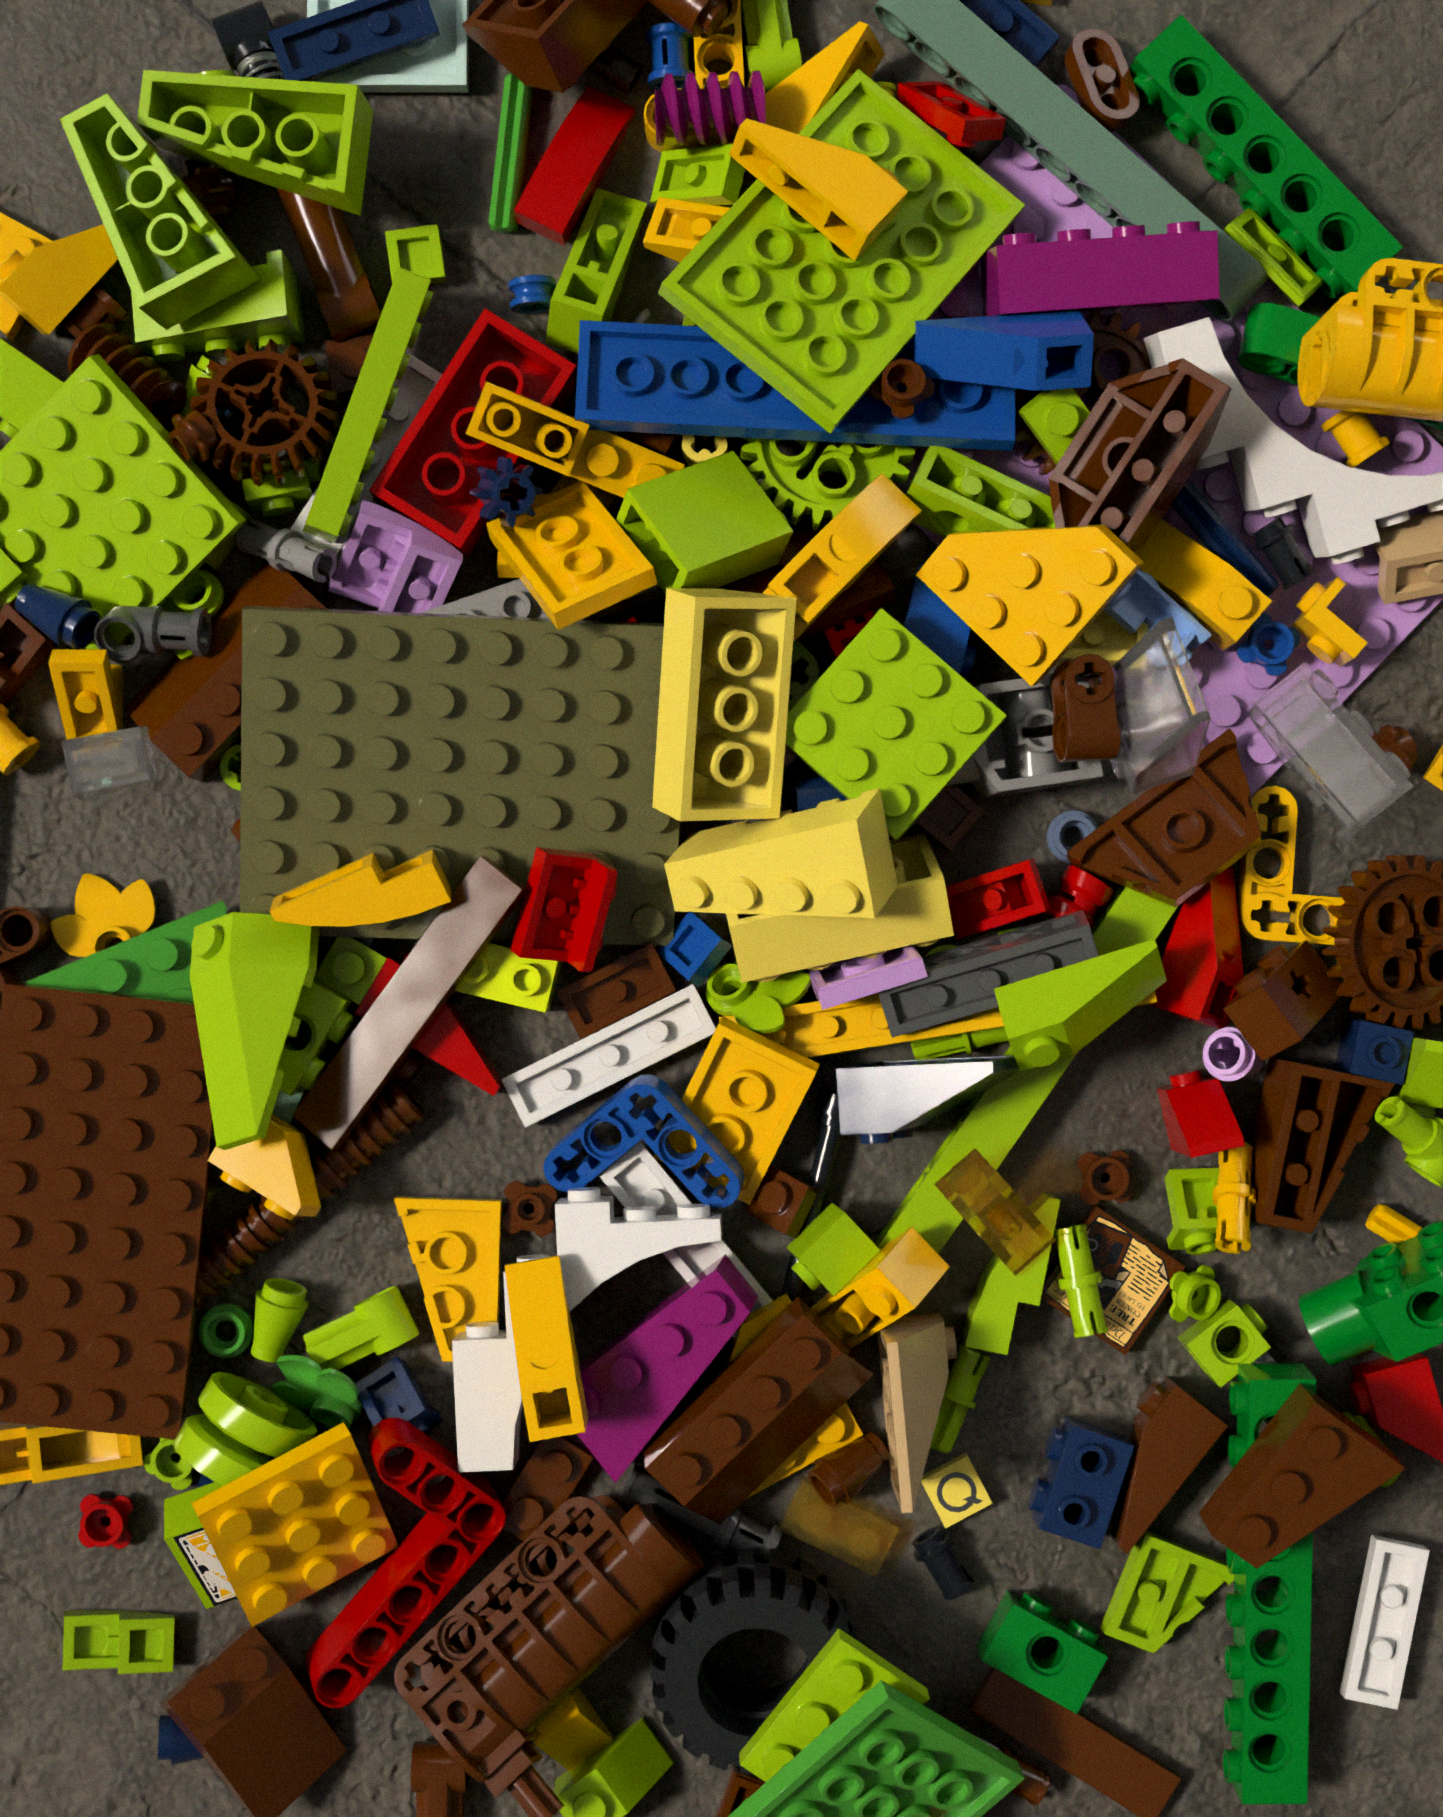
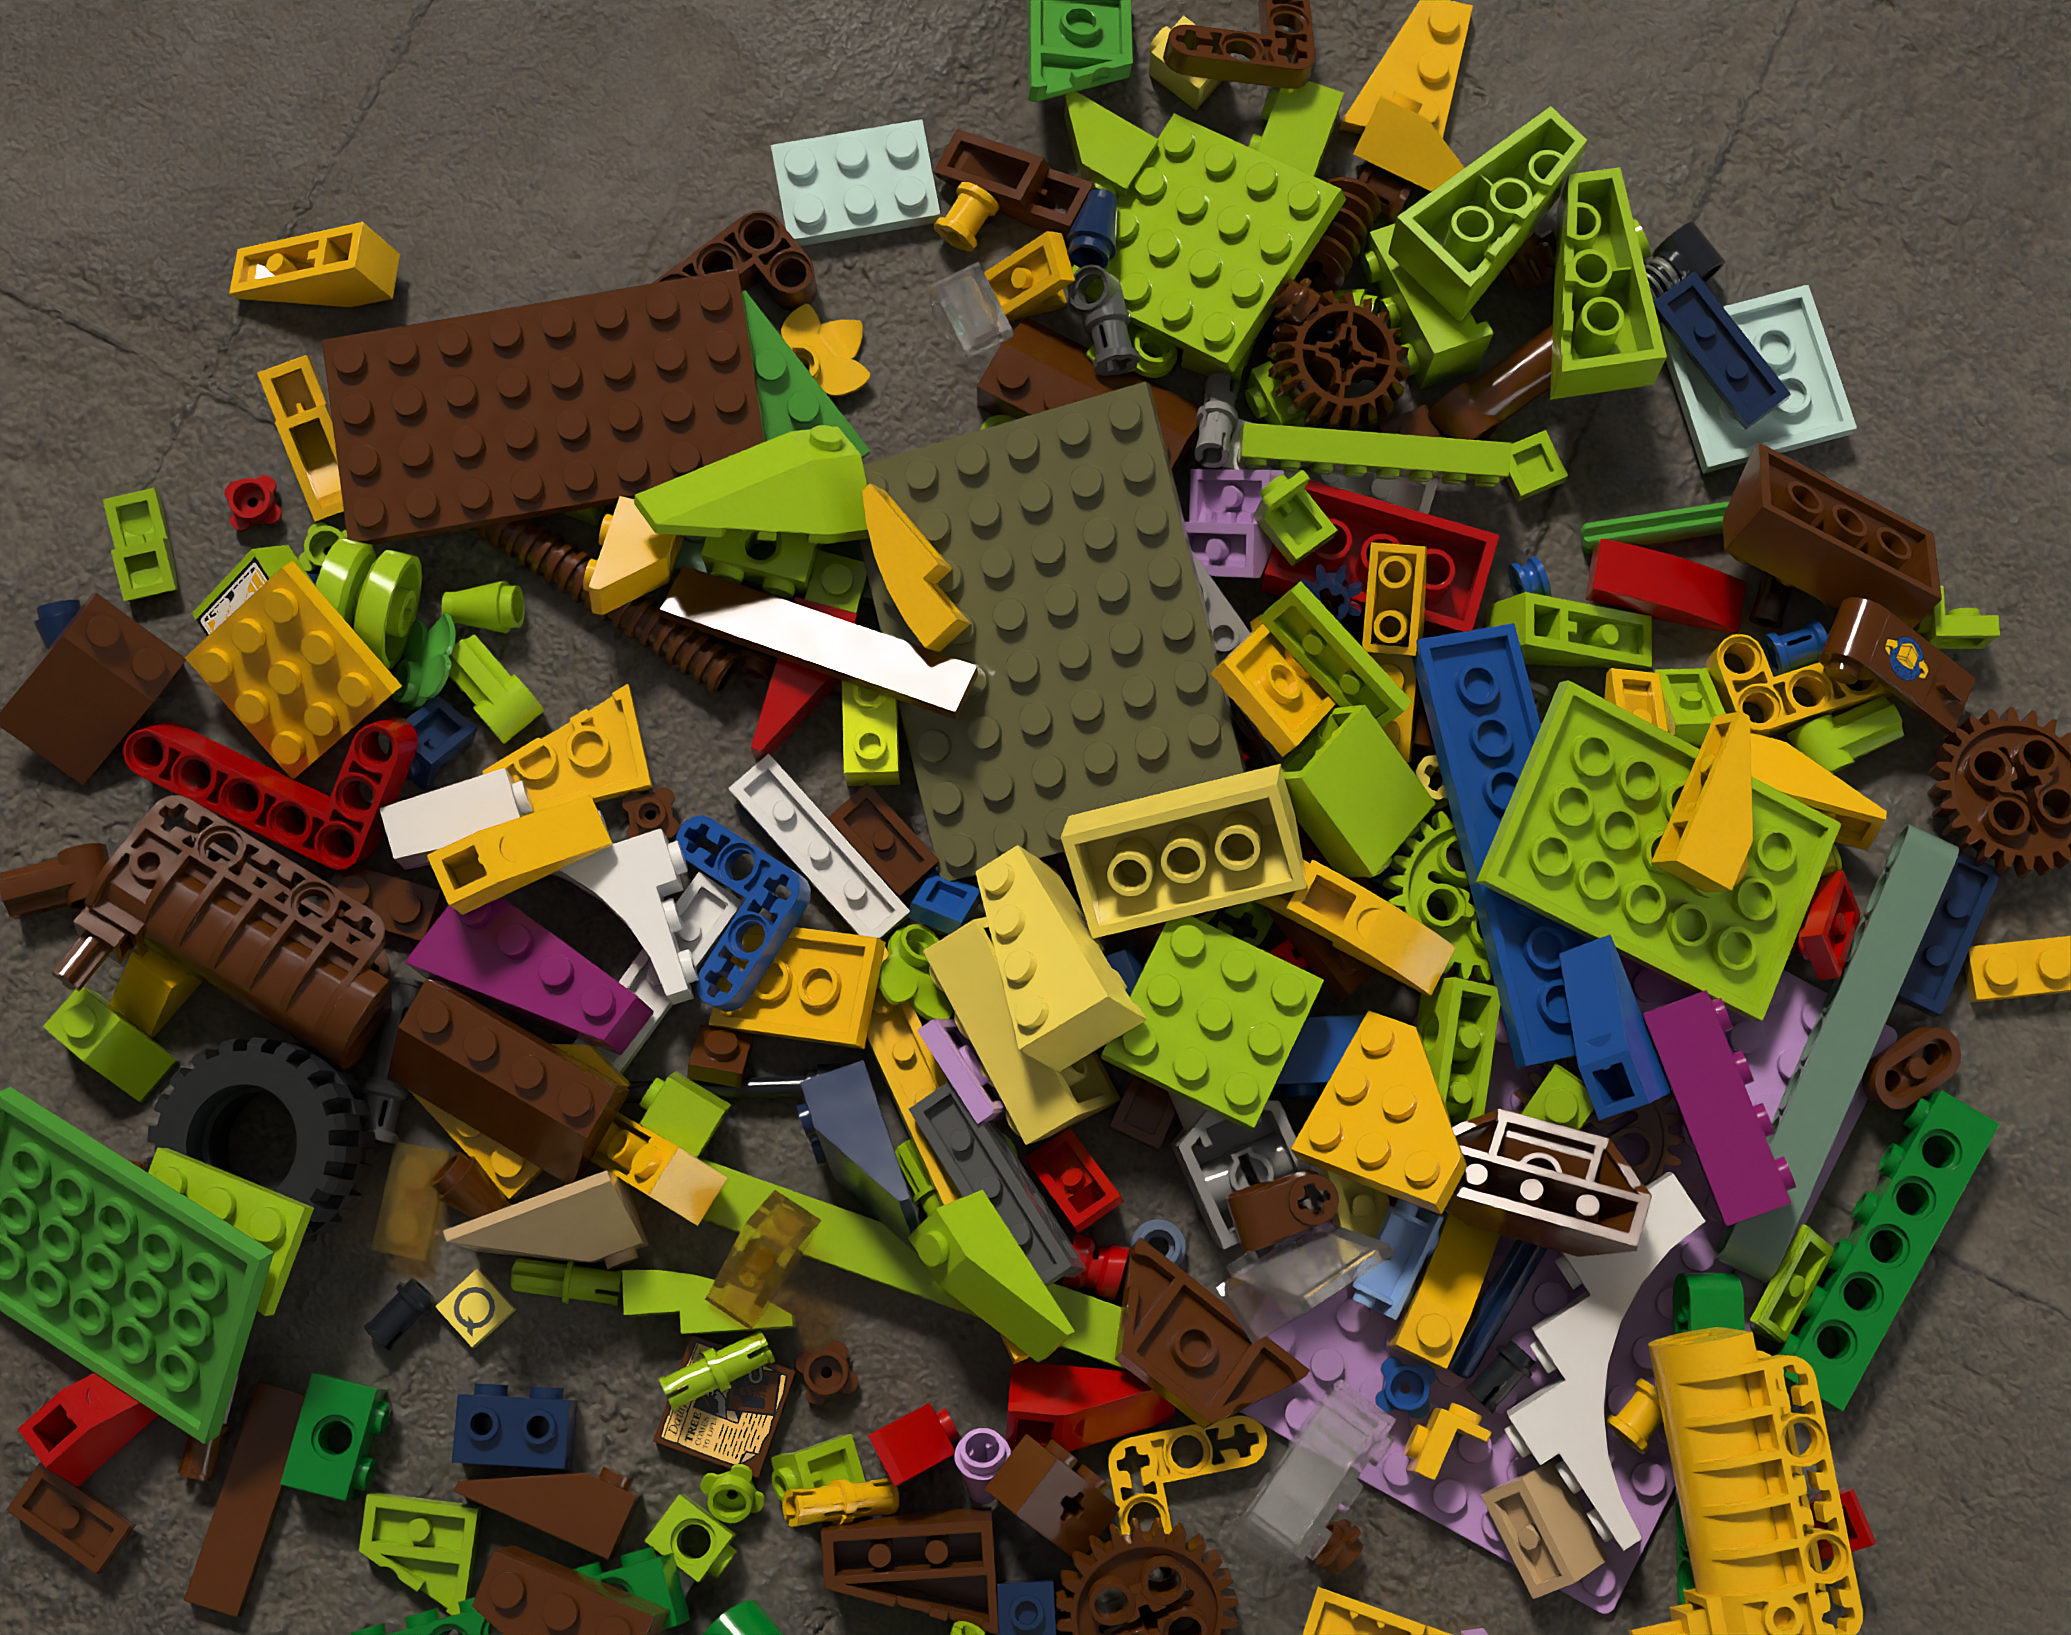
camera: 75 degrees right, 10 degrees down
bright green plate [199,1303,254,1358] -> none
red bracket [510,847,617,972] -> none
magenta piece [655,71,766,146] -> none
reddish brown plate [868,357,935,420] -> none
none -> lime bracket [1253,470,1338,567]
none -> lime plate [1259,581,1412,728]

